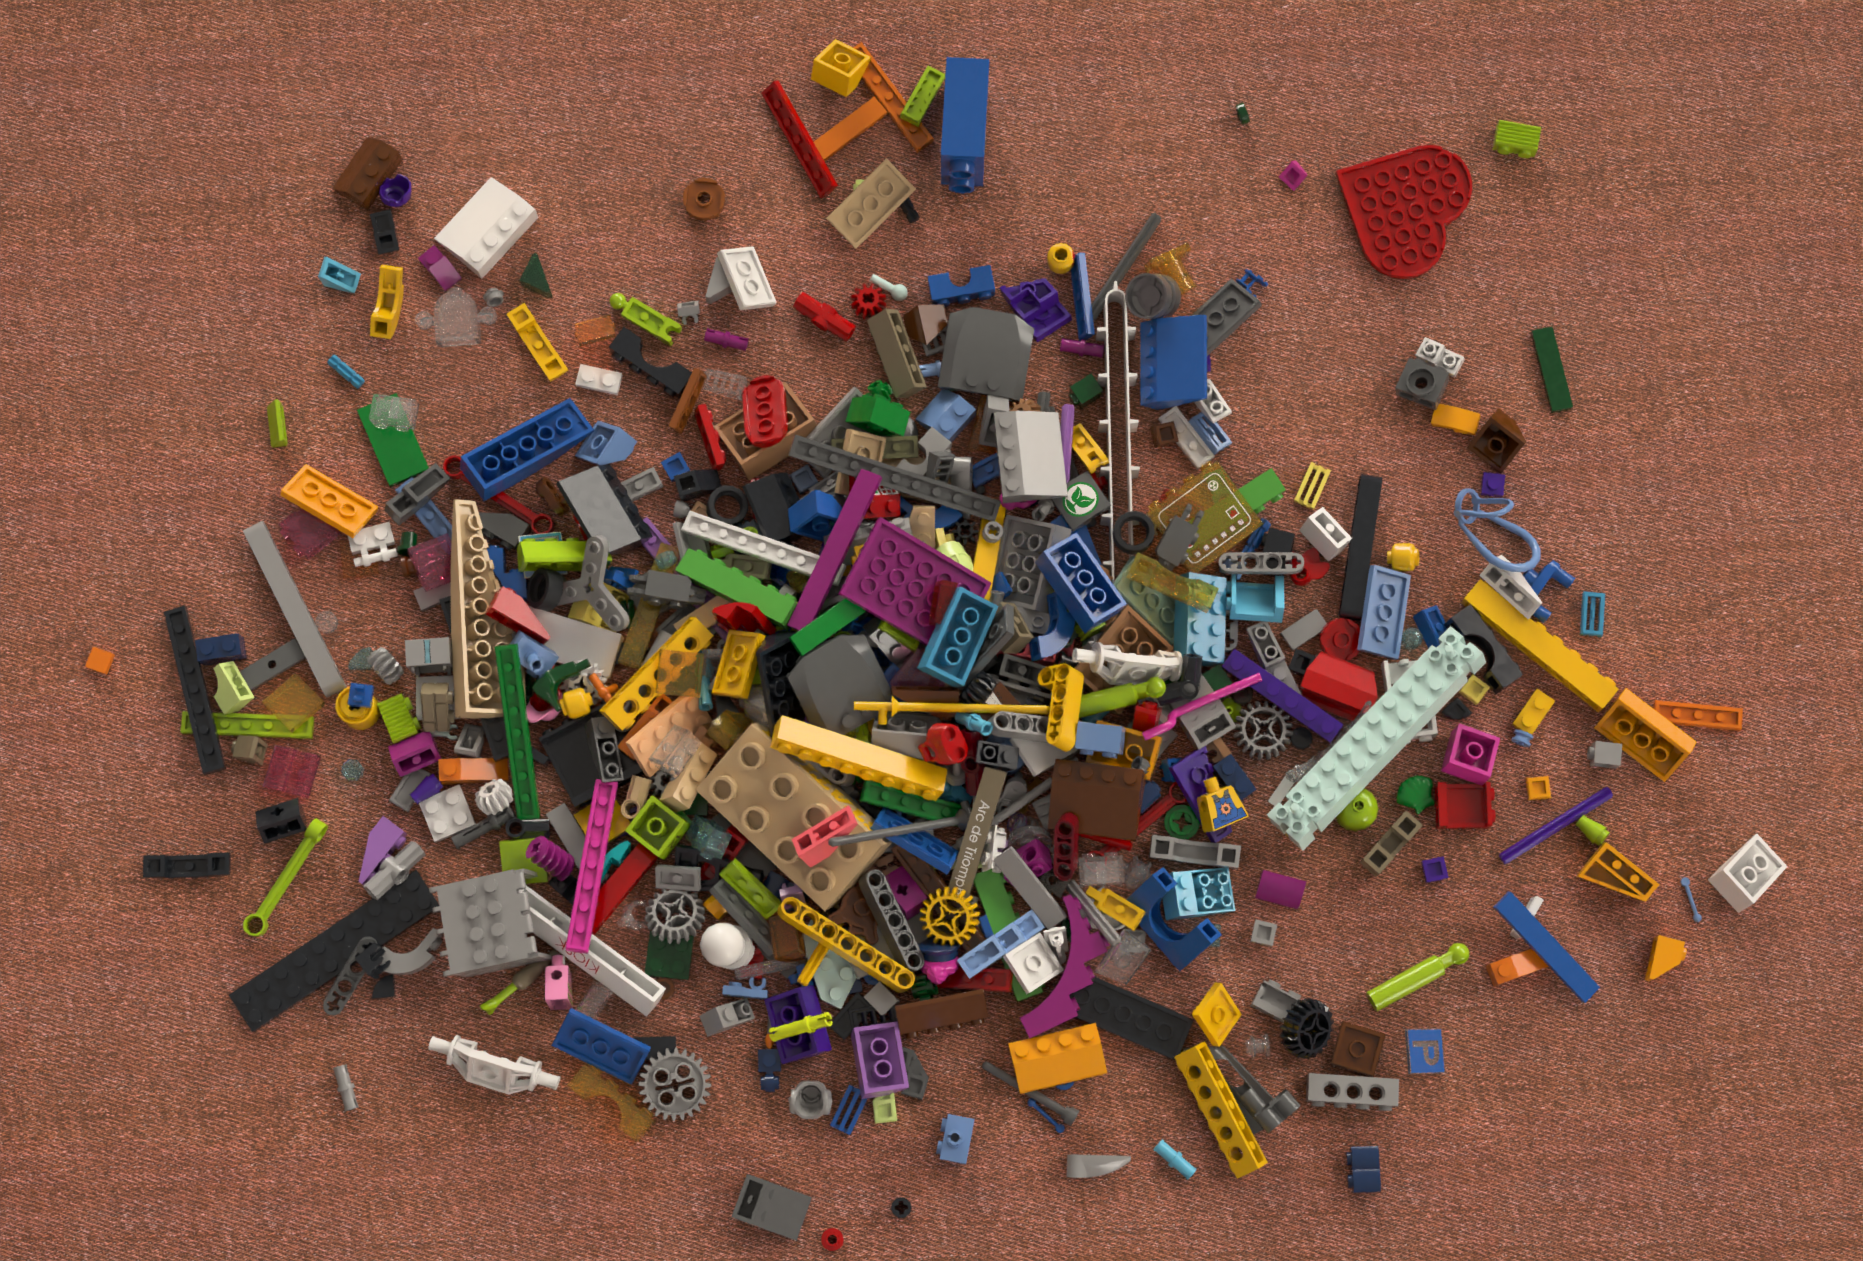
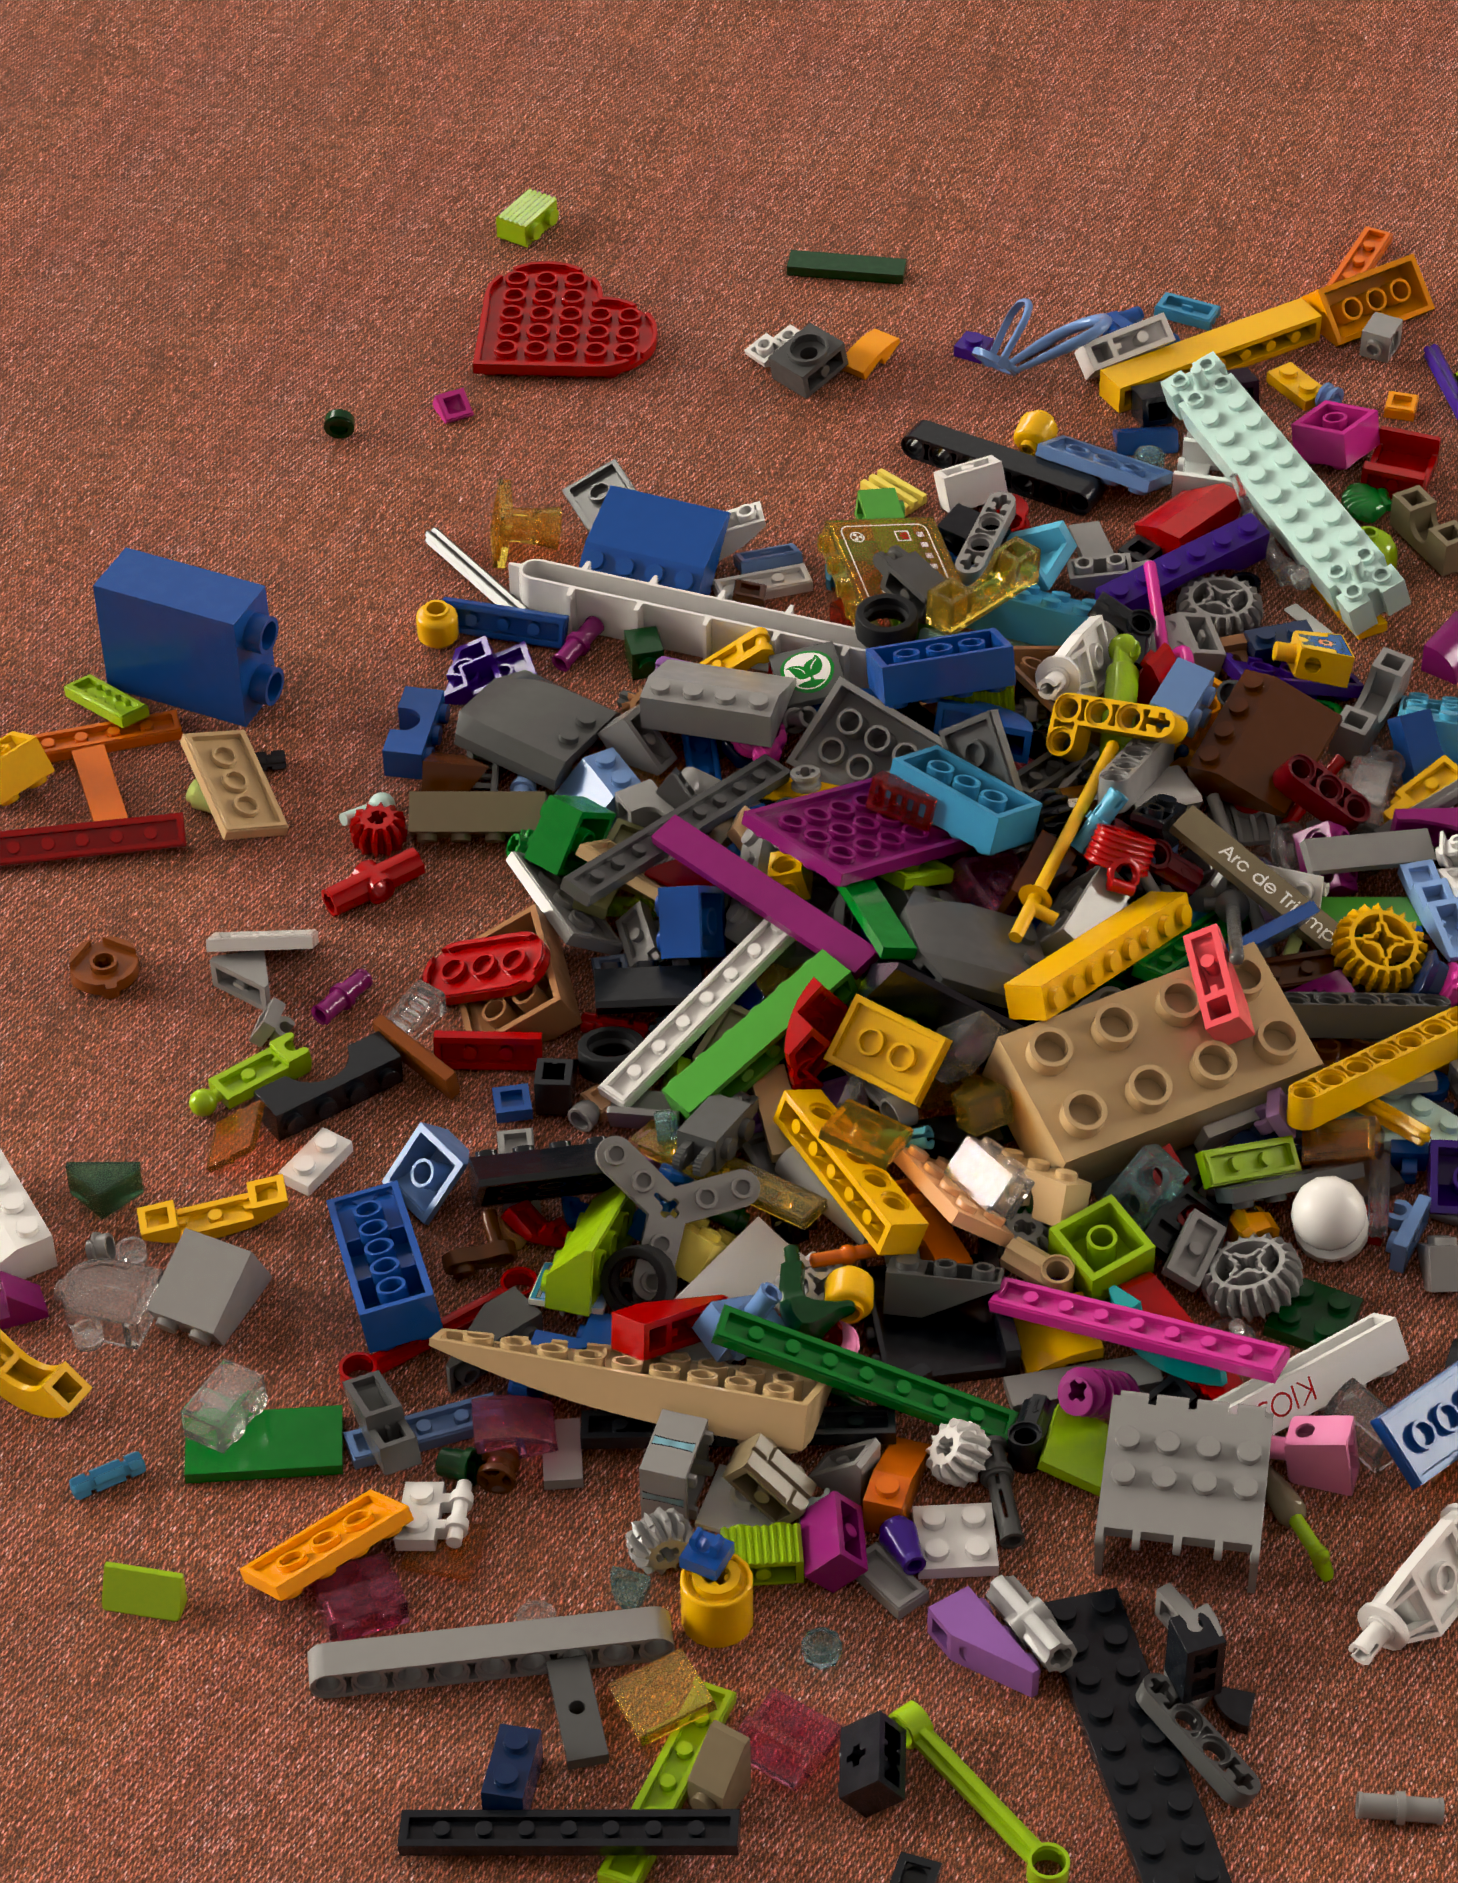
camera: 70 degrees left, 35 degrees down
yellowish green arch [213,661,255,714] -> none
flat silver wheel [1125,273,1181,319] -> none
blue piece [1236,269,1268,298] -> none
red tile [1319,618,1360,661] -> none
reddish brown slope [1467,408,1526,474] -> none
none -> light grey slope [146,1228,272,1346]

